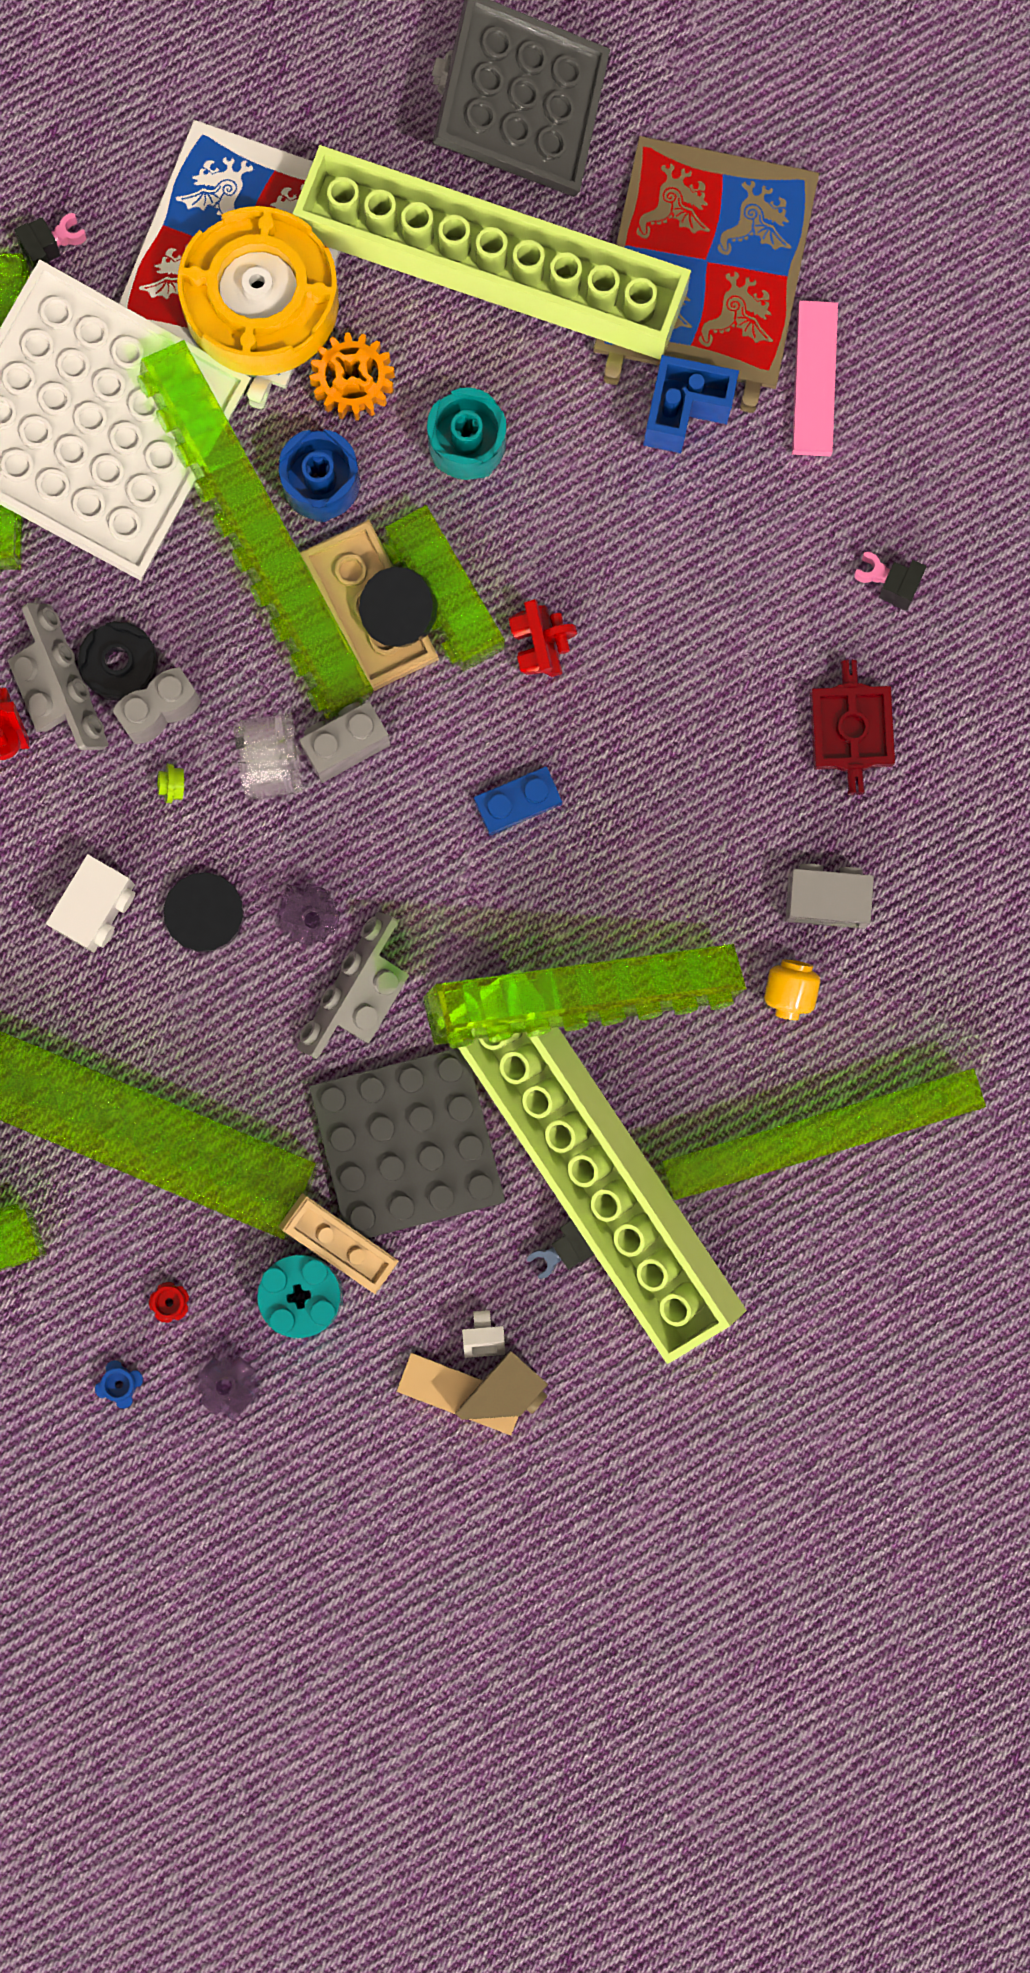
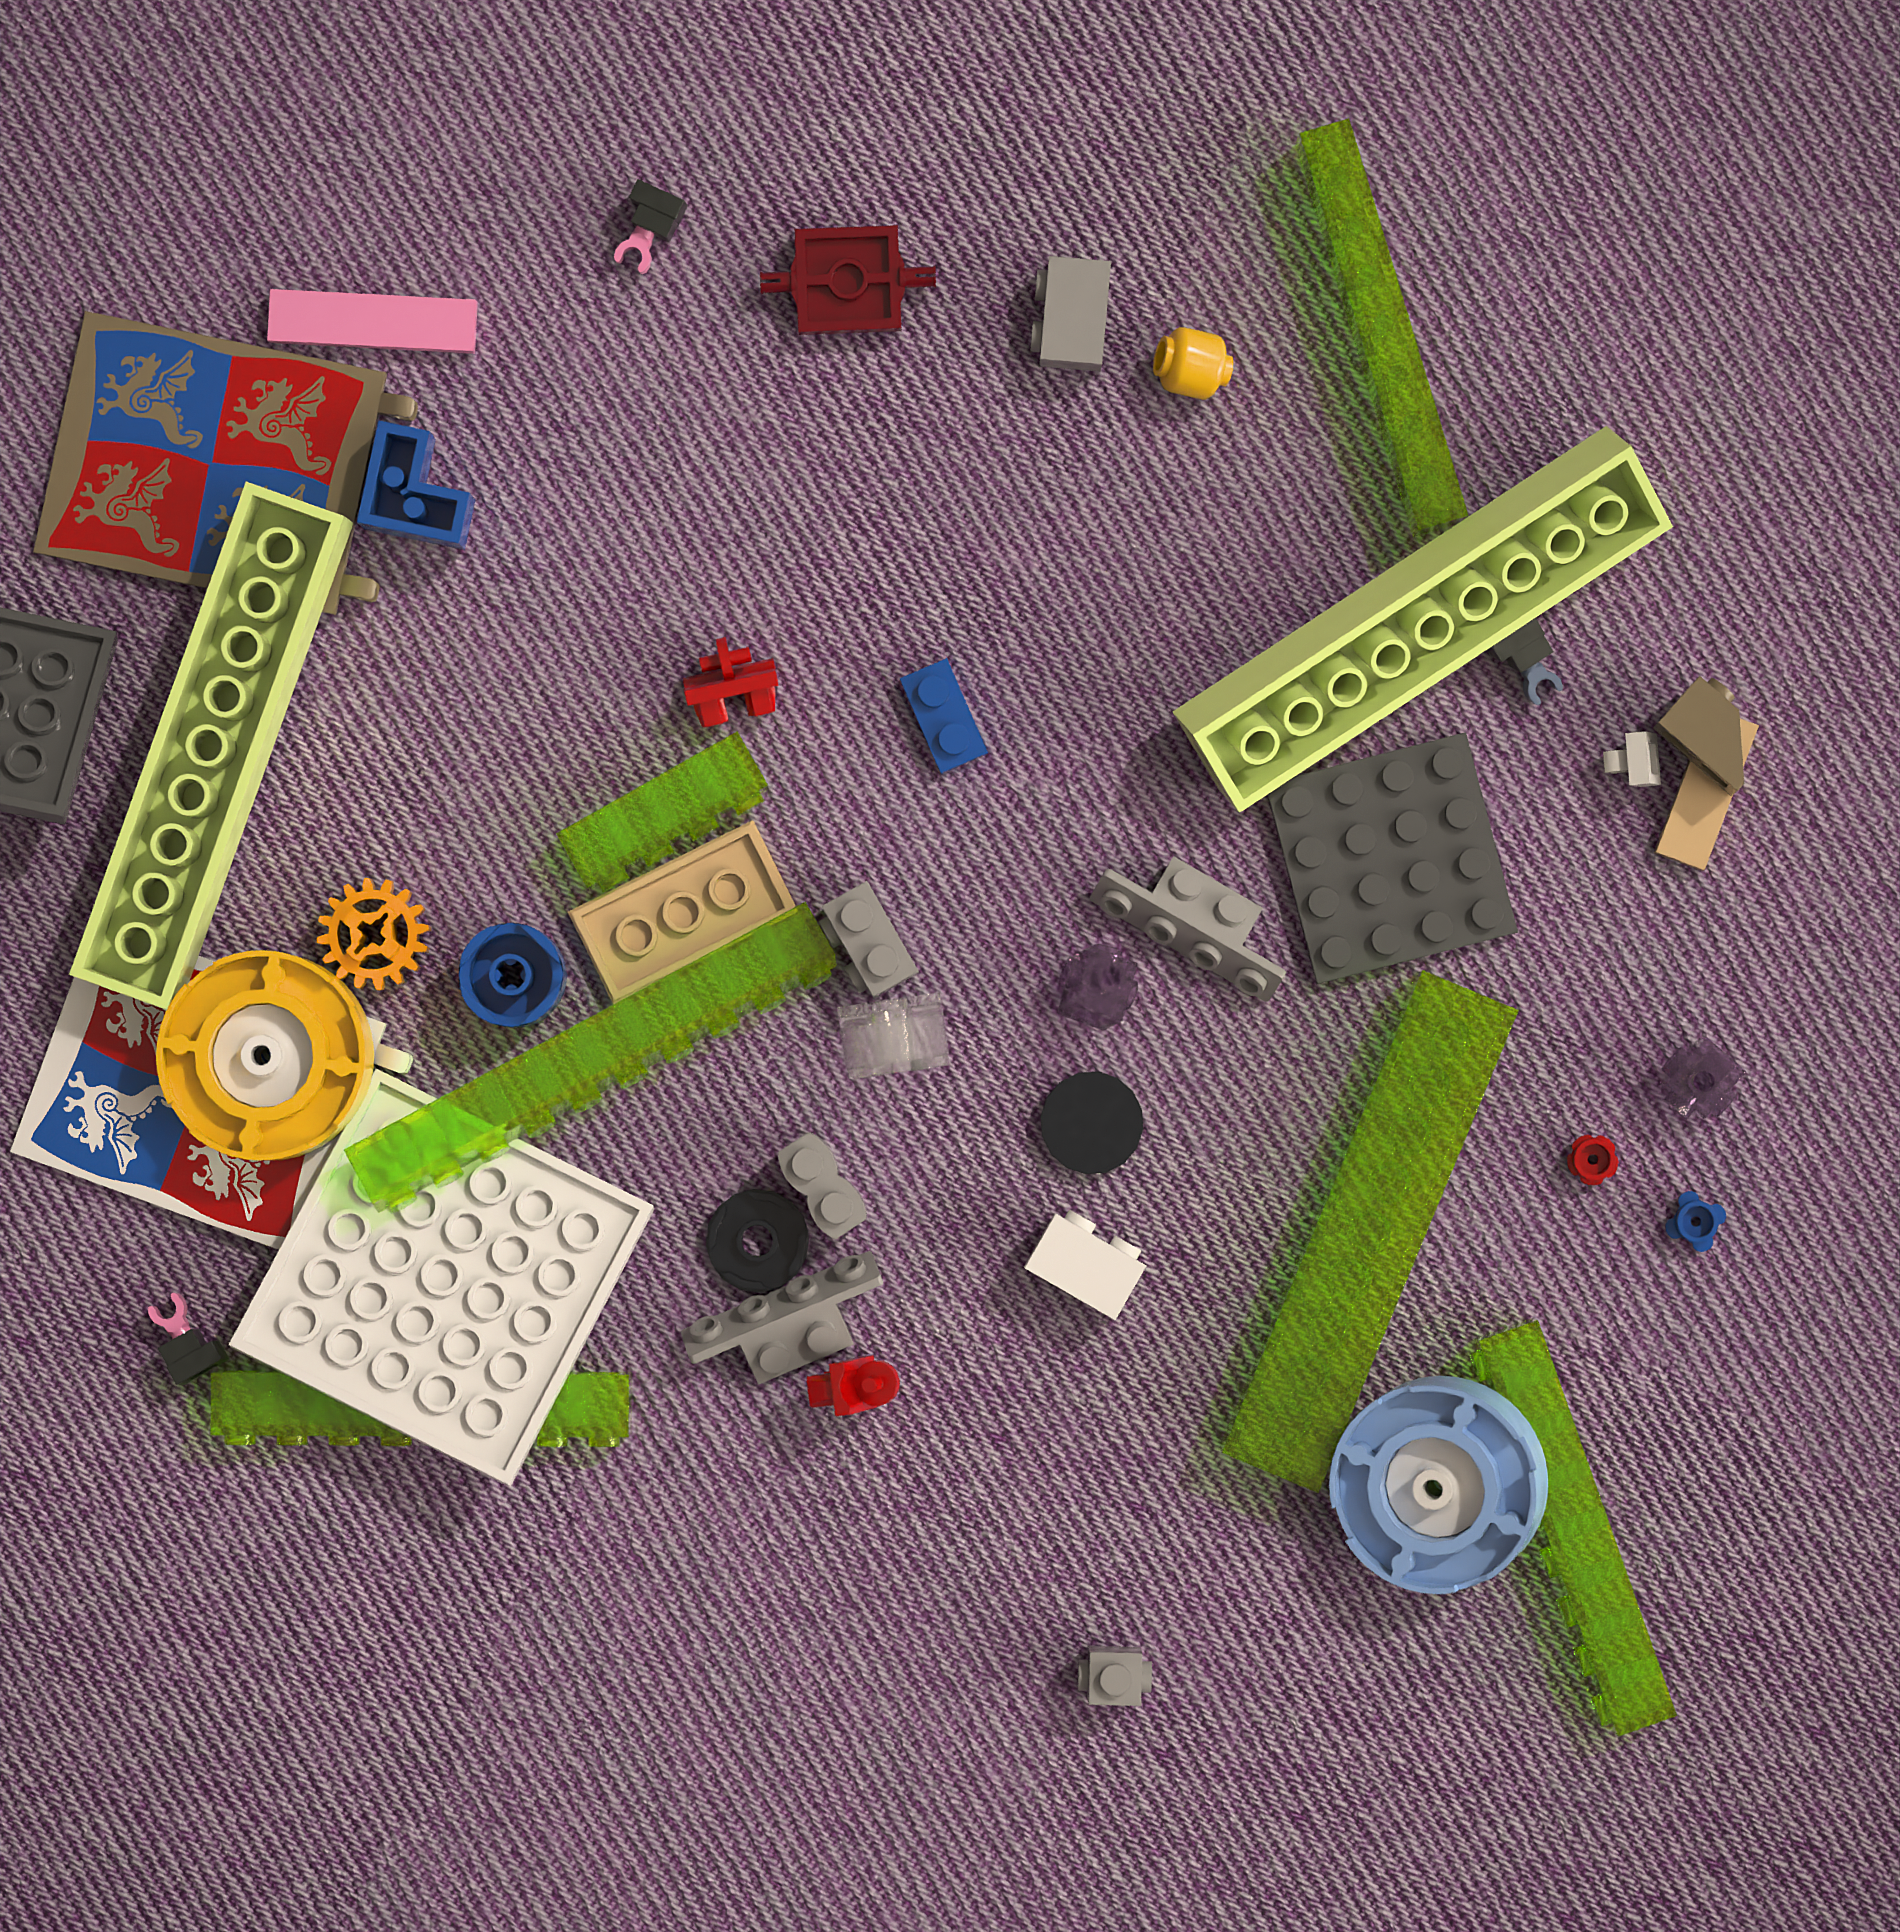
camera: 85 degrees left, 5 degrees up
lime plate [157,763,184,804] -> none
teal brick [258,1255,343,1338] -> none
tan tile [278,1193,399,1294] -> none
black tile [359,567,438,648] -> none
clear neon green brick [423,944,746,1048] -> none
teal brick [427,388,506,480] -> none

